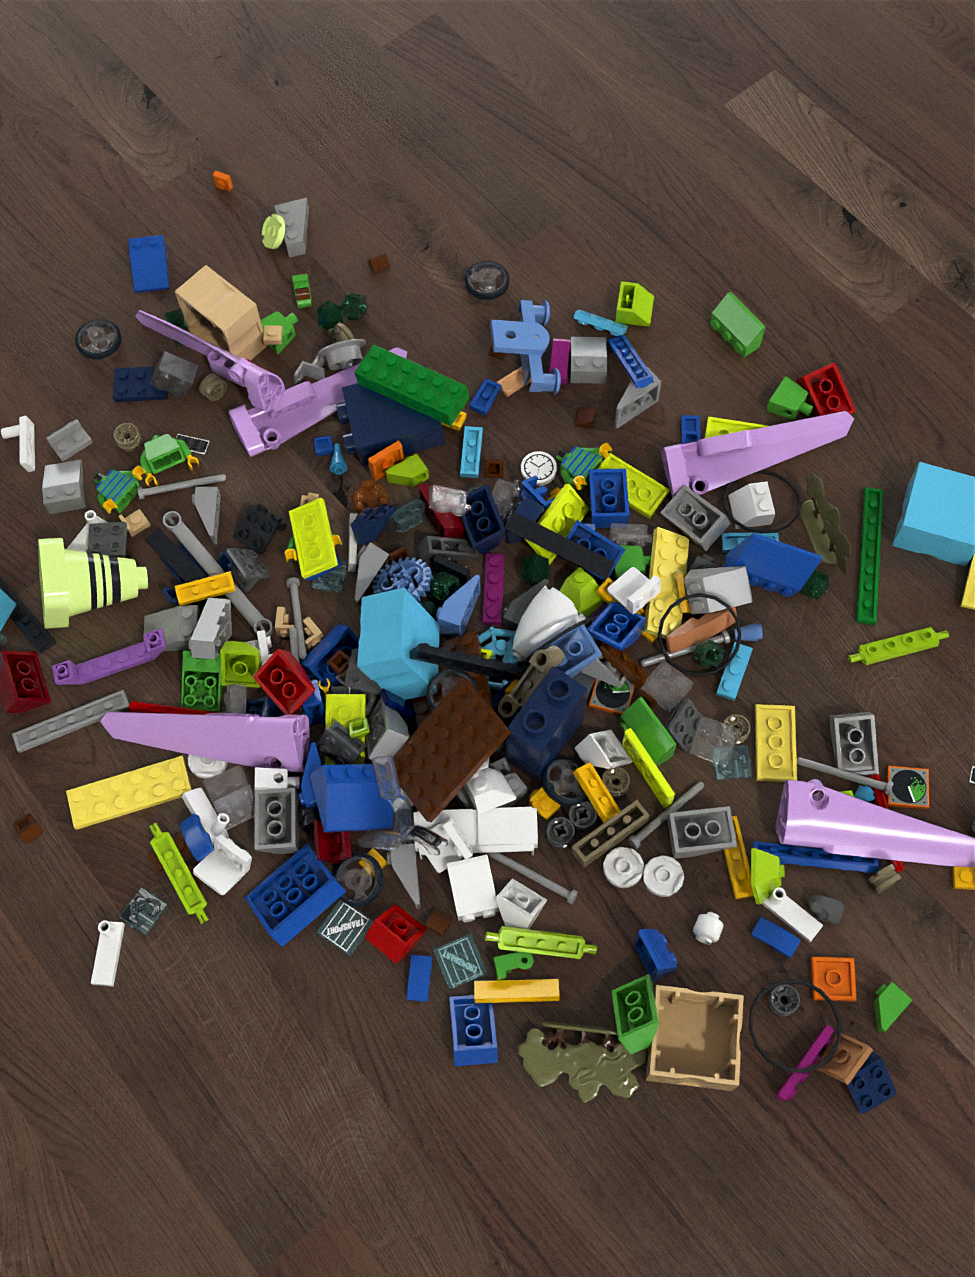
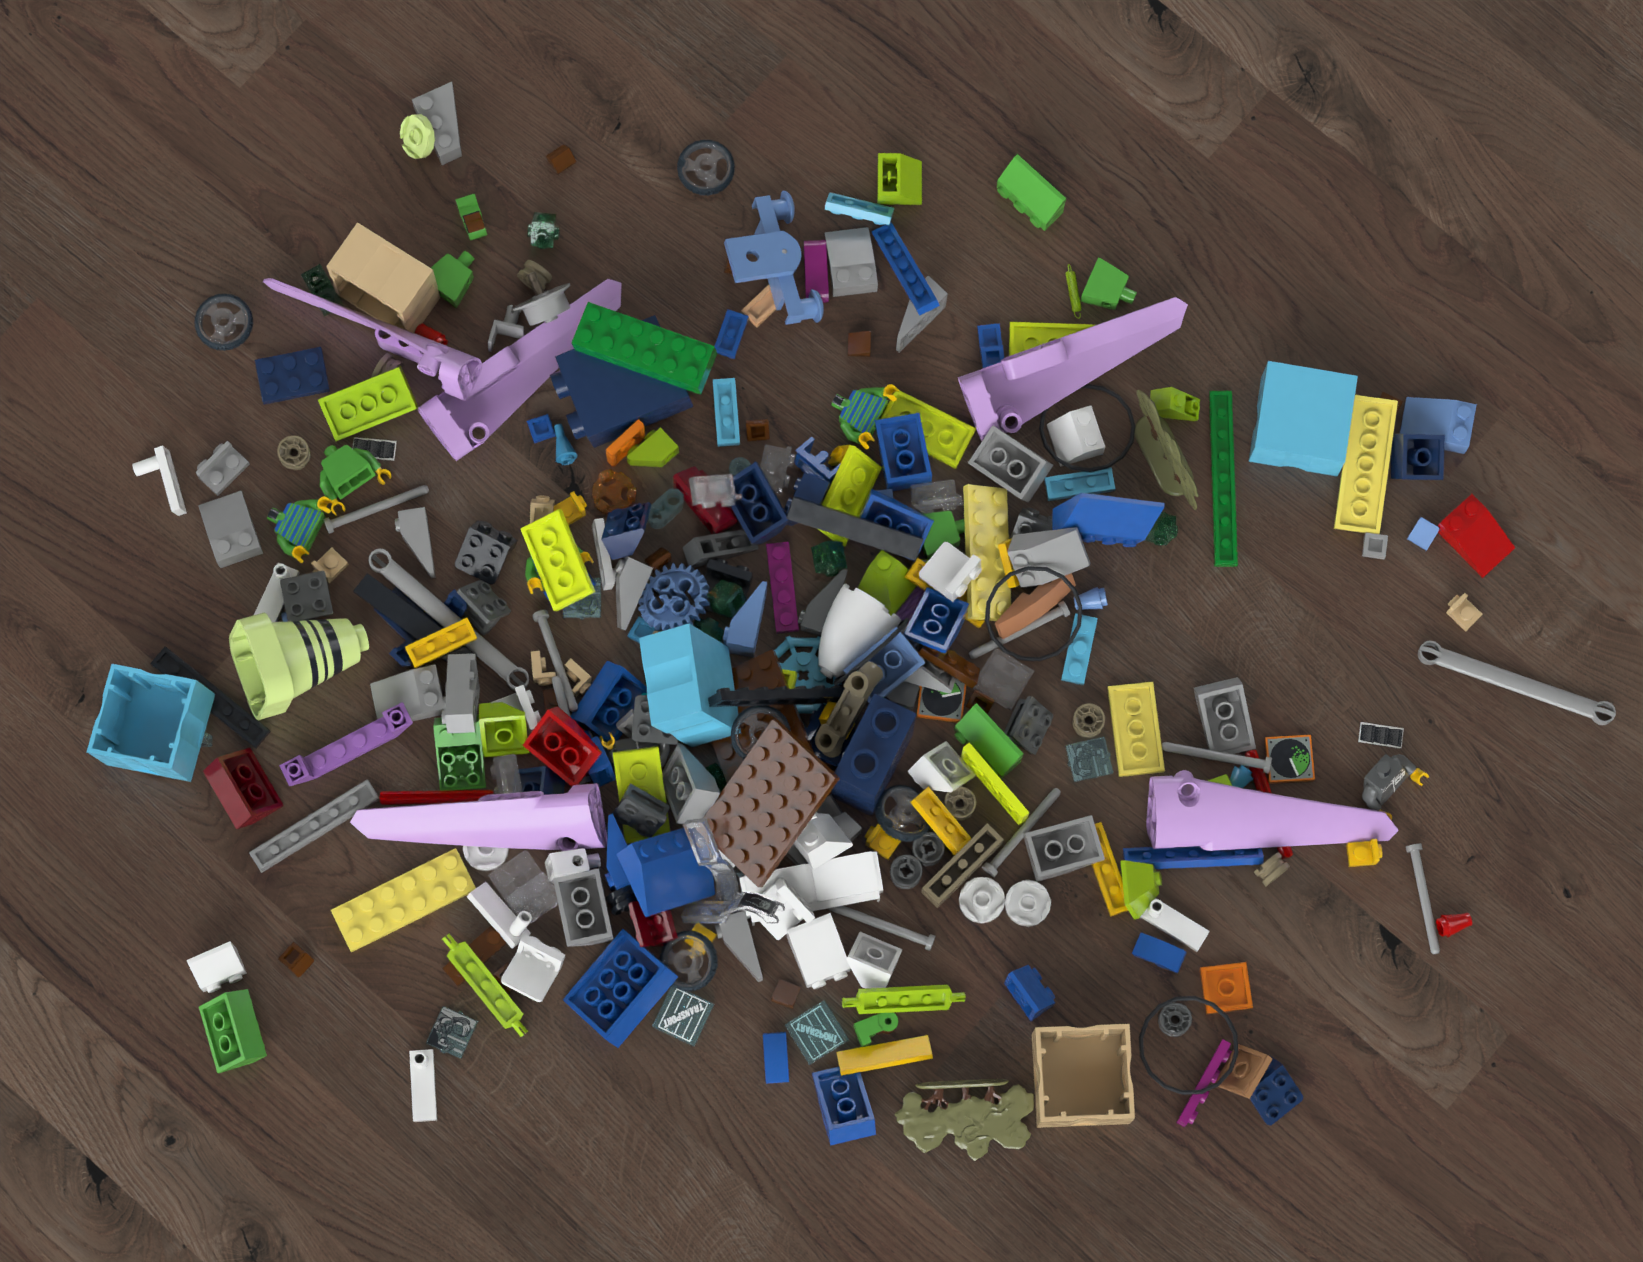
camera: 15 degrees left, 10 degrees up
blue slope [129,235,169,293] -> none
flat silver brick [150,351,198,398] -> none
blue slope [179,813,214,862] -> none
orange plate [212,170,233,192] -> none
tan plate [263,326,283,344] -> none
clear green brick [317,301,343,331] -> none
reddish brown slope [326,649,350,675] -> none
lime slope [348,717,370,738] -> none
red slope [364,904,427,964] -> none
clear blue tile [379,688,418,719] -> none
white tile [521,451,557,486] -> none
bright green slope [612,974,659,1054] -> none
clear plate [689,716,740,767] -> none
white head [693,912,724,945] -> none
clear green brick [694,640,724,669] -> none
red slope [796,362,856,417] -> none
dark grey rock [808,895,844,925] -> none
lime plate [848,627,949,665] -> none
bright green slope [874,982,912,1034] -> none
none -> lime plate [318,366,418,441]
none -> yellow bracket [554,491,587,526]
none -> lime piece [1065,264,1082,319]
none -> lime slope [1150,387,1200,421]

